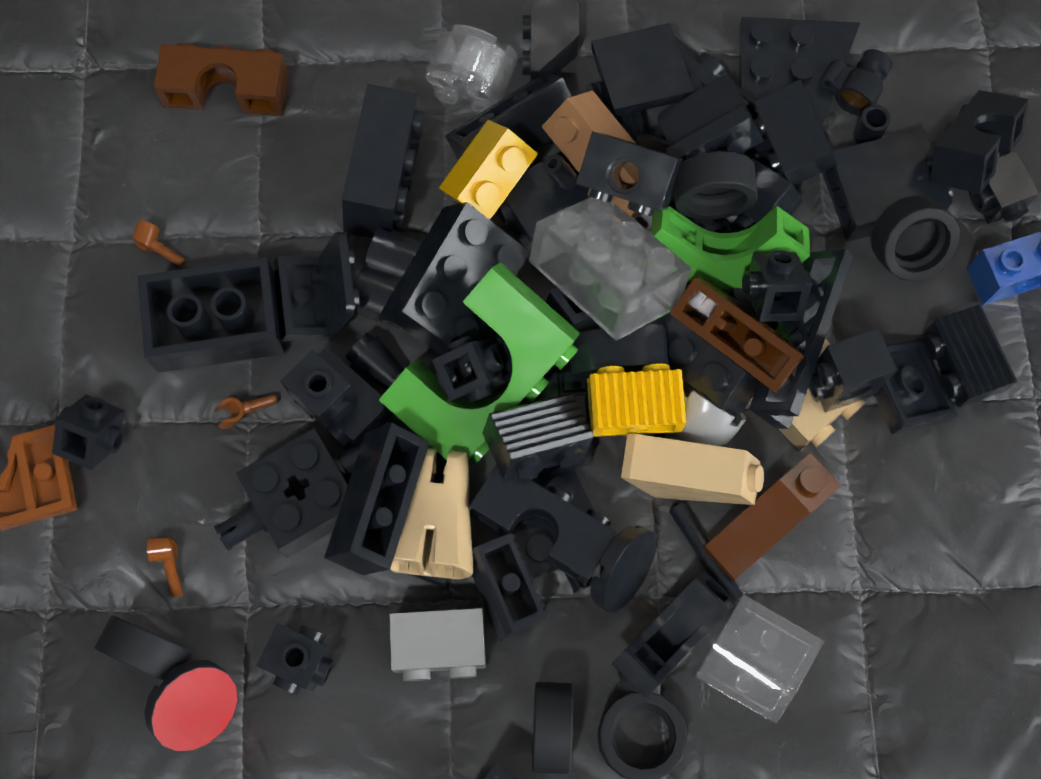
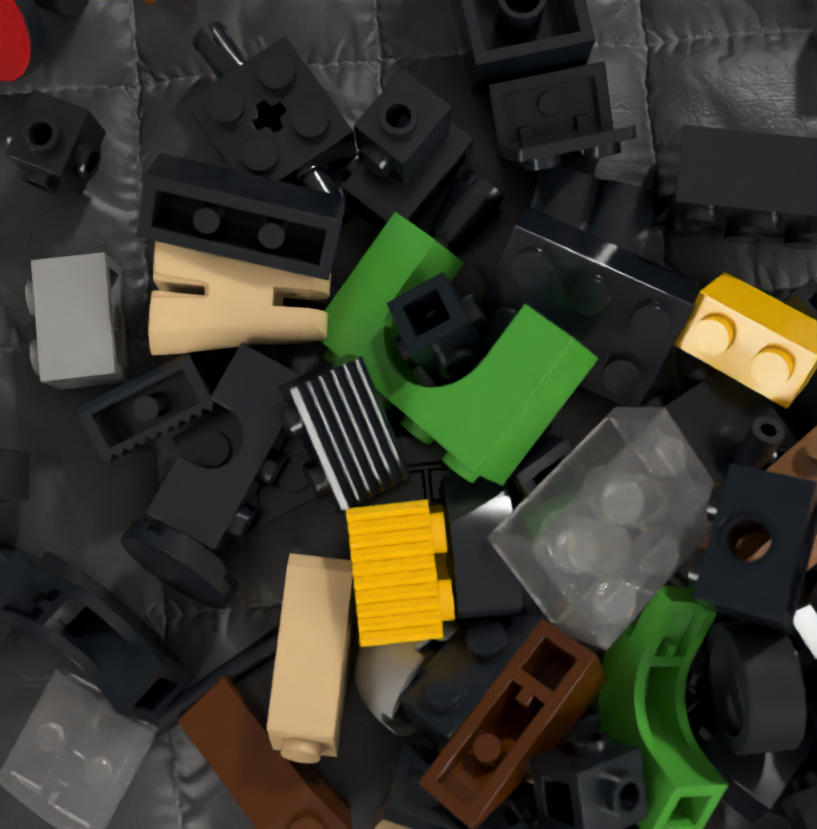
camera: 90 degrees right, 10 degrees up
dark orange hand [213,394,277,429] -> none

